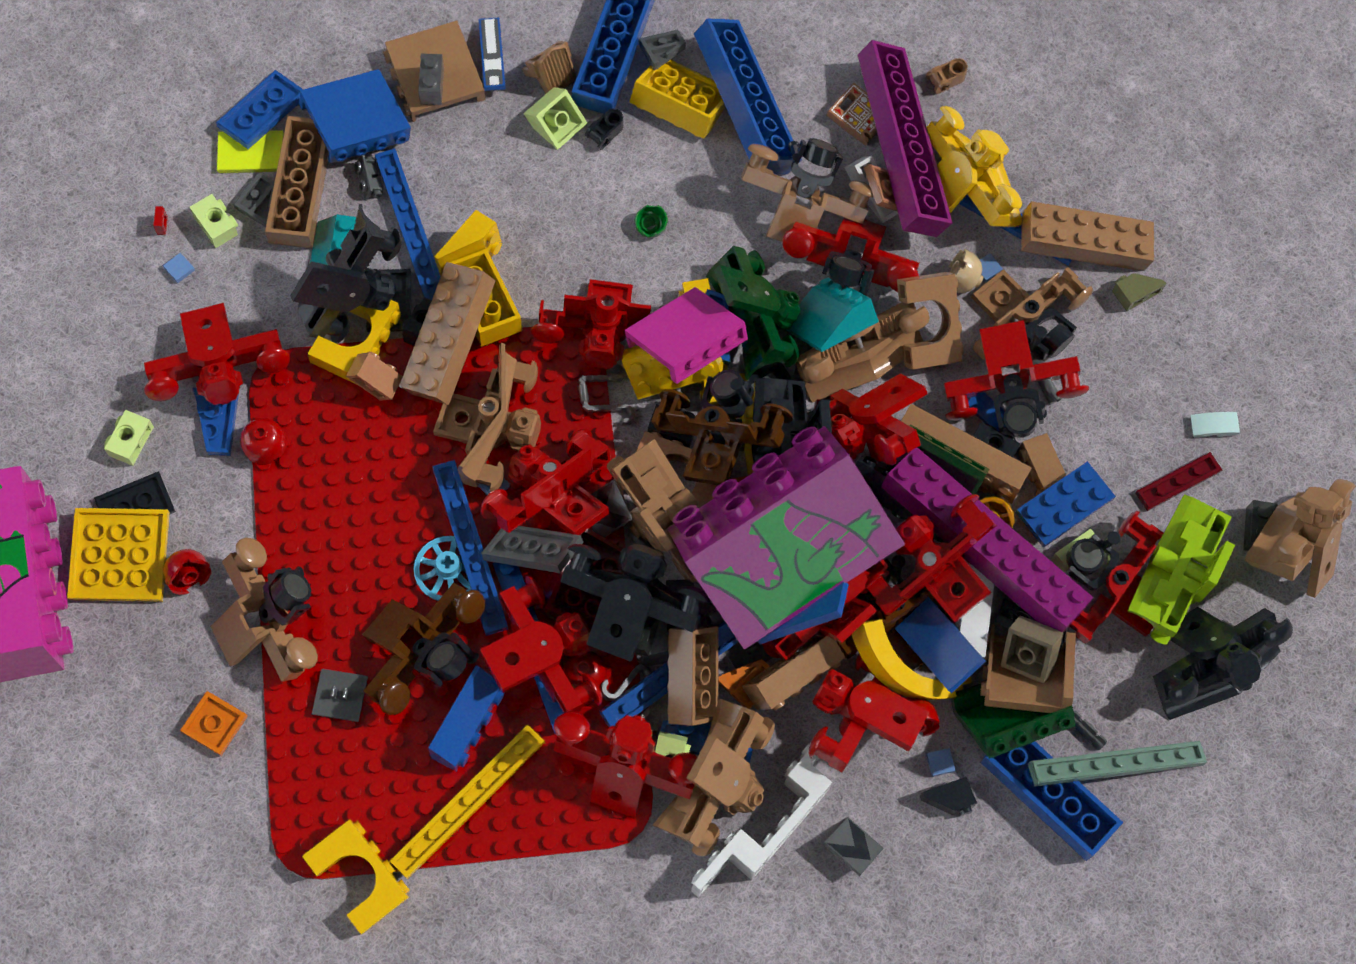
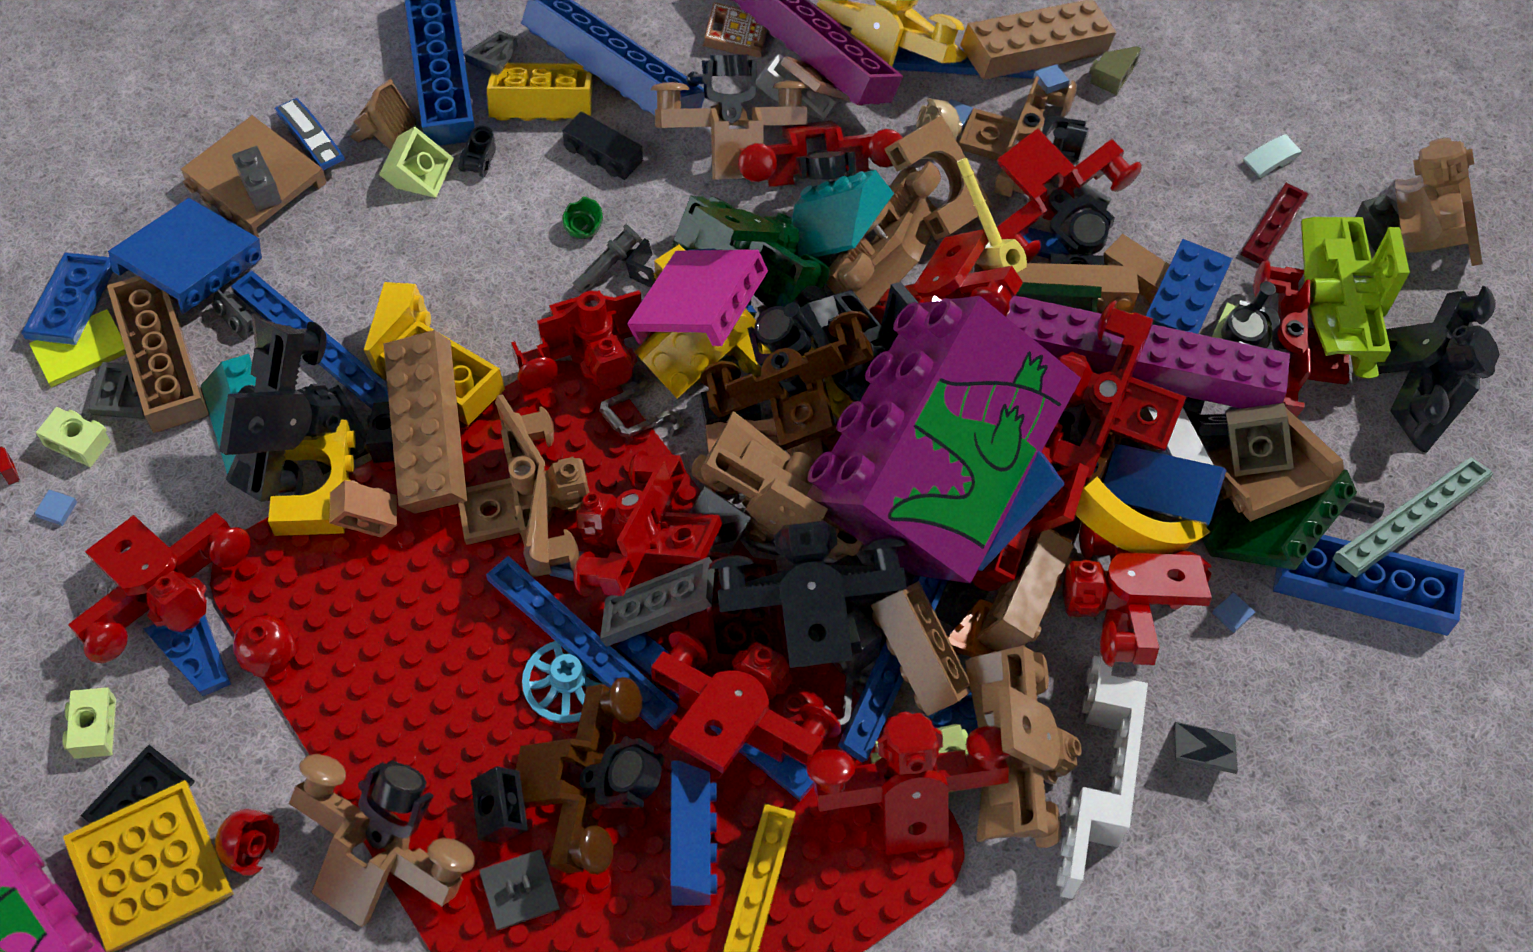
camera: 25 degrees left, 10 degrees down
black slope [920,777,977,816] -> none
none -> black brick [470,766,528,844]
none -> black brick [562,111,643,180]
none -> dark grey pin [572,224,643,293]
none -> black bracket [619,238,656,287]
none -> light yellow piece [957,158,1027,272]
none -> medium blue tile [1034,64,1069,94]

